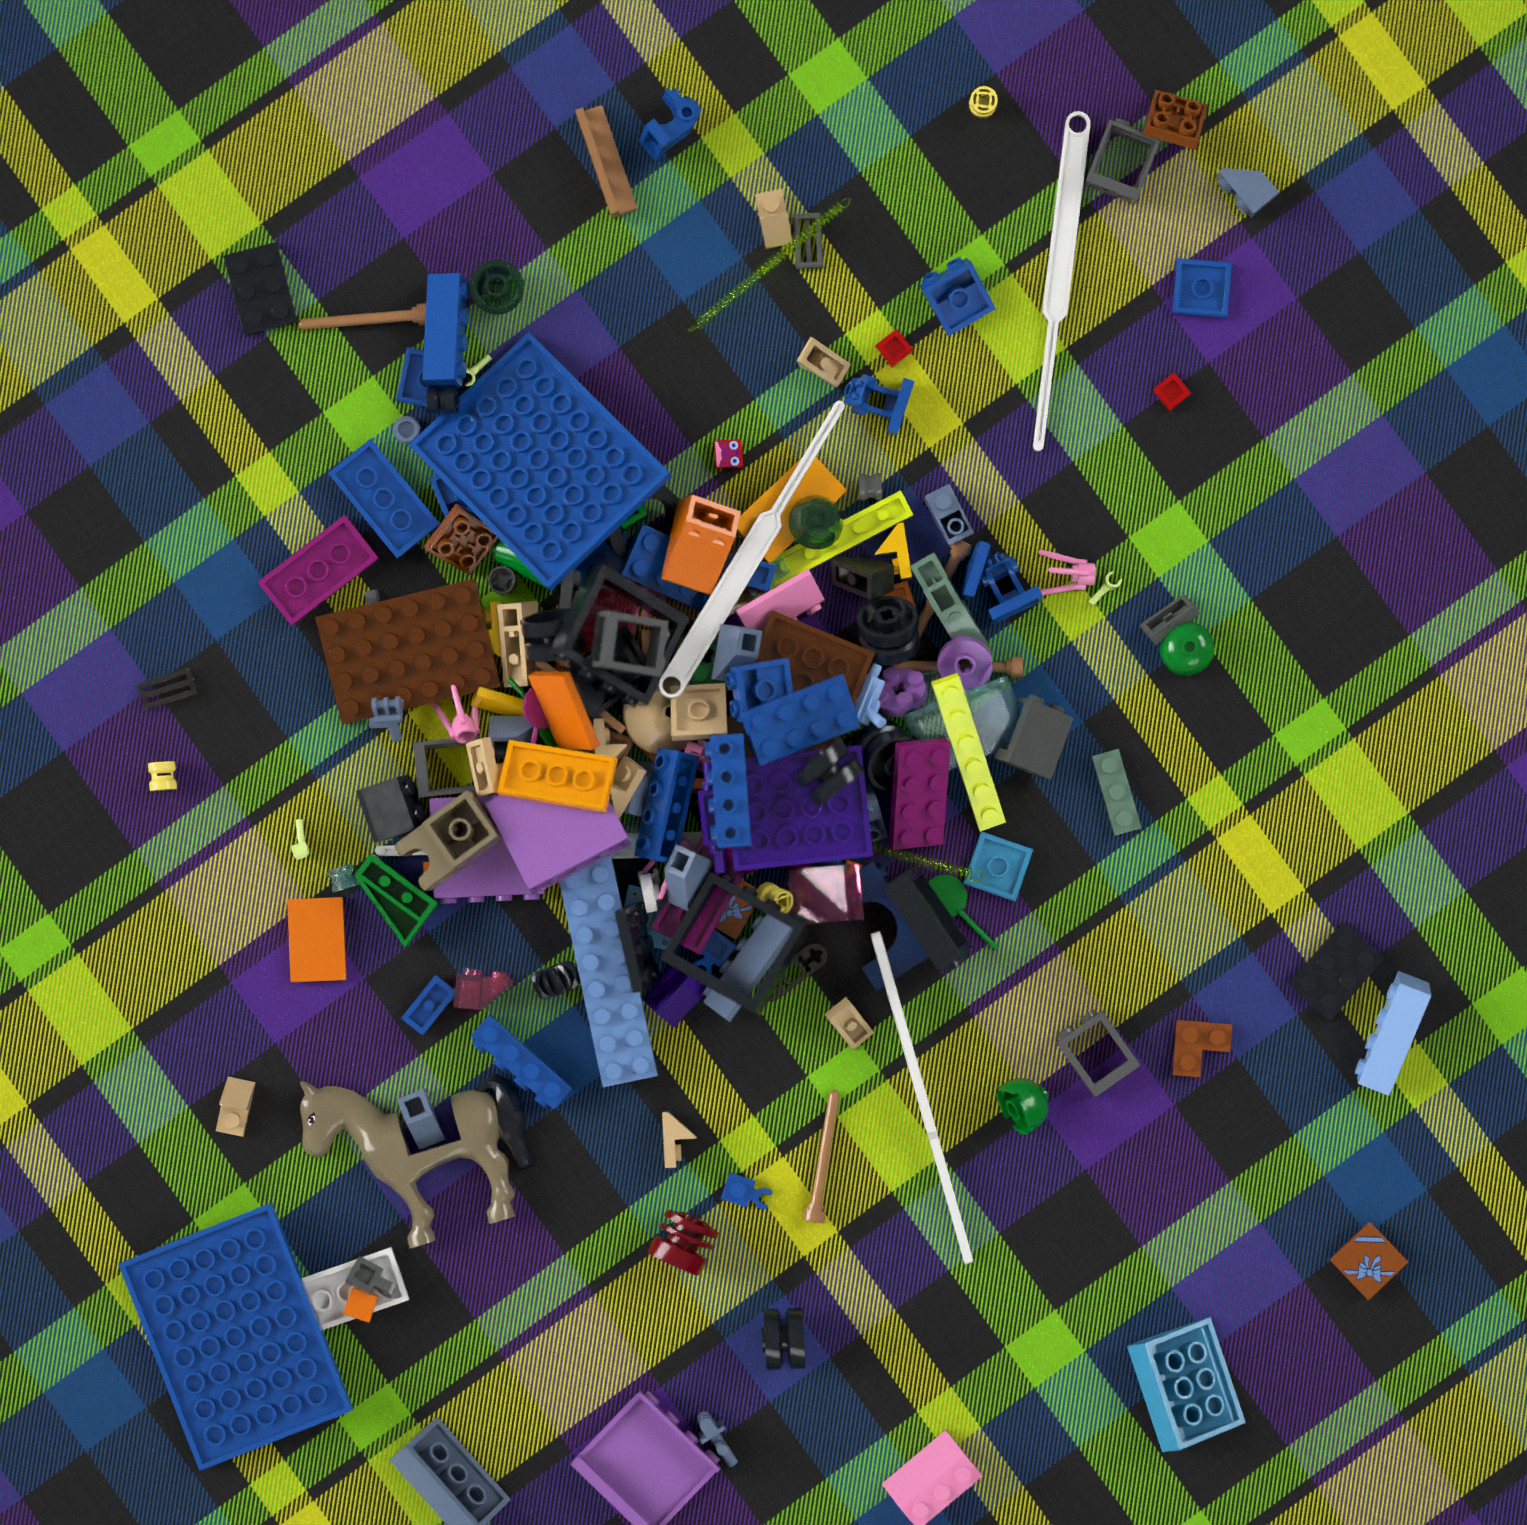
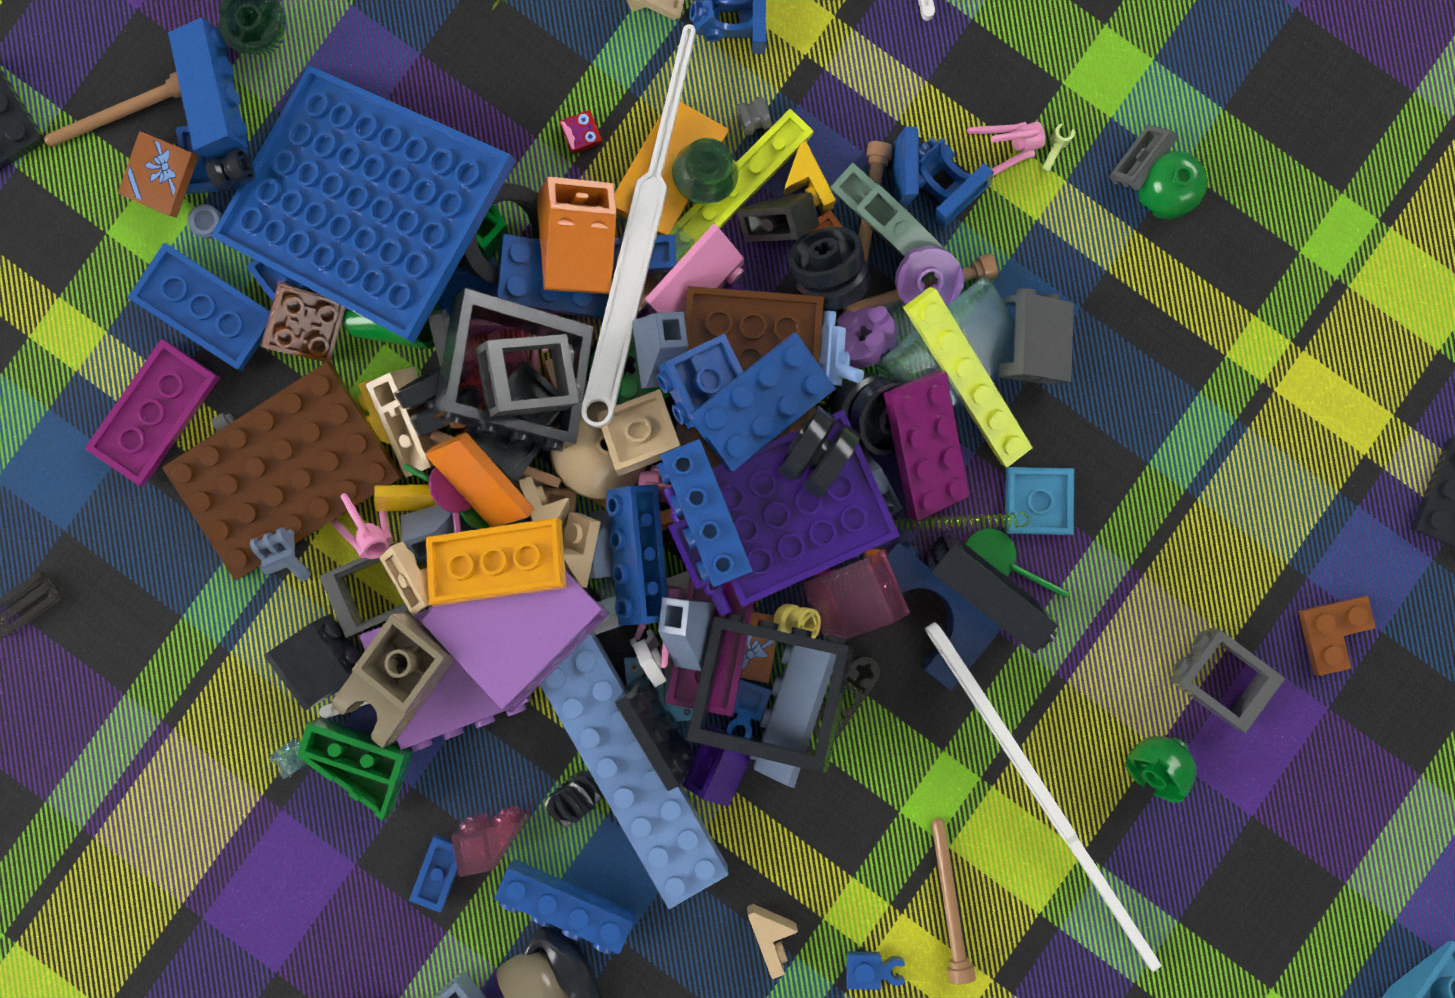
camera: 20 degrees left, 0 degrees up
light yellow wheel [148,761,177,791] -> none
orange tile [287,897,347,982] -> none
yellowish green hand [291,819,309,860] -> none
yellowish green hand [465,354,492,386] -> none
dark grey wheel [488,566,517,596] -> none
tan slope [824,997,874,1050] -> none
sand blue slope [924,484,974,546] -> none
sand green plate [1092,749,1141,836] -> none
none -> dark orange tile [118,131,199,218]

